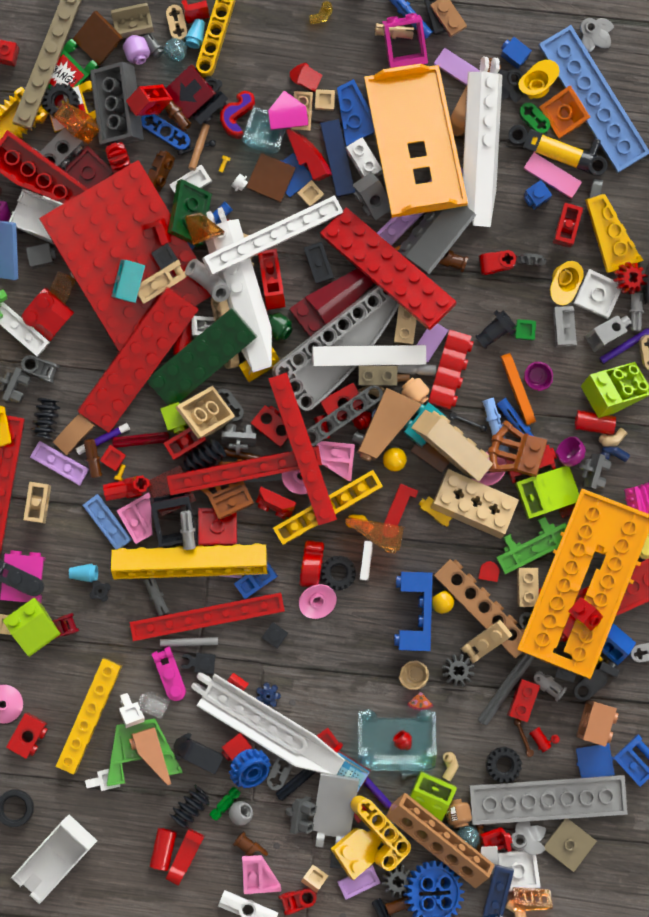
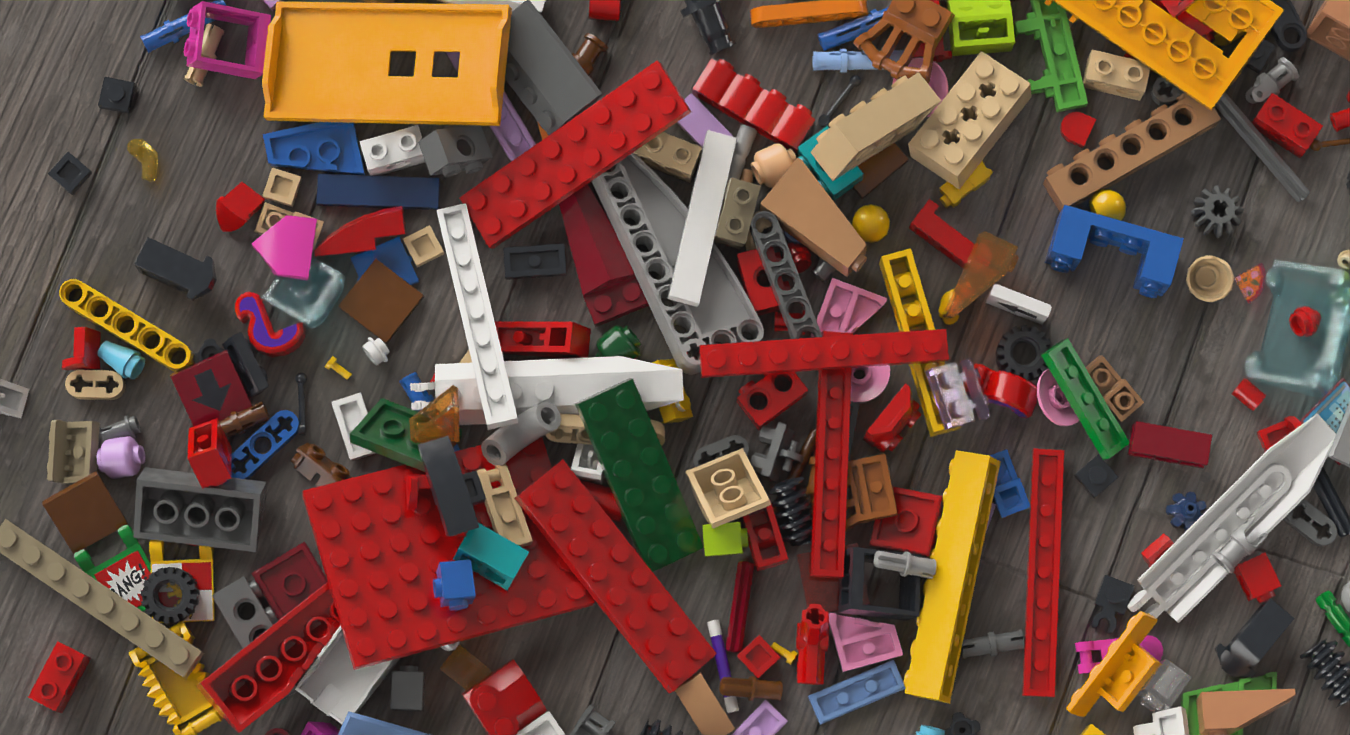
camera: 75 degrees left, 5 degrees down
clear orange slope [53,102,100,144] -> none
red gear [106,142,131,174] -> none
light grey bar [160,637,218,647] -> none
clear light blue piece [164,38,188,62] -> none
medium nougat piece [188,124,210,171] -> none
blue gear [229,749,271,788] -> none
tan plate [461,620,512,663] -> none
none -> black piece [134,237,217,301]
none -> black slope [418,436,479,537]
none -> blue brick [433,559,476,610]
none -> plate [925,358,991,430]
none -> green plate [1041,338,1130,460]
none -> light orange bracket [1066,611,1161,717]
none -> medium nougat slope [1085,355,1144,422]
none -> dark red piece [1127,421,1212,469]
none -> light grey piece [1212,518,1268,574]
none -> red hinge [1231,378,1266,411]

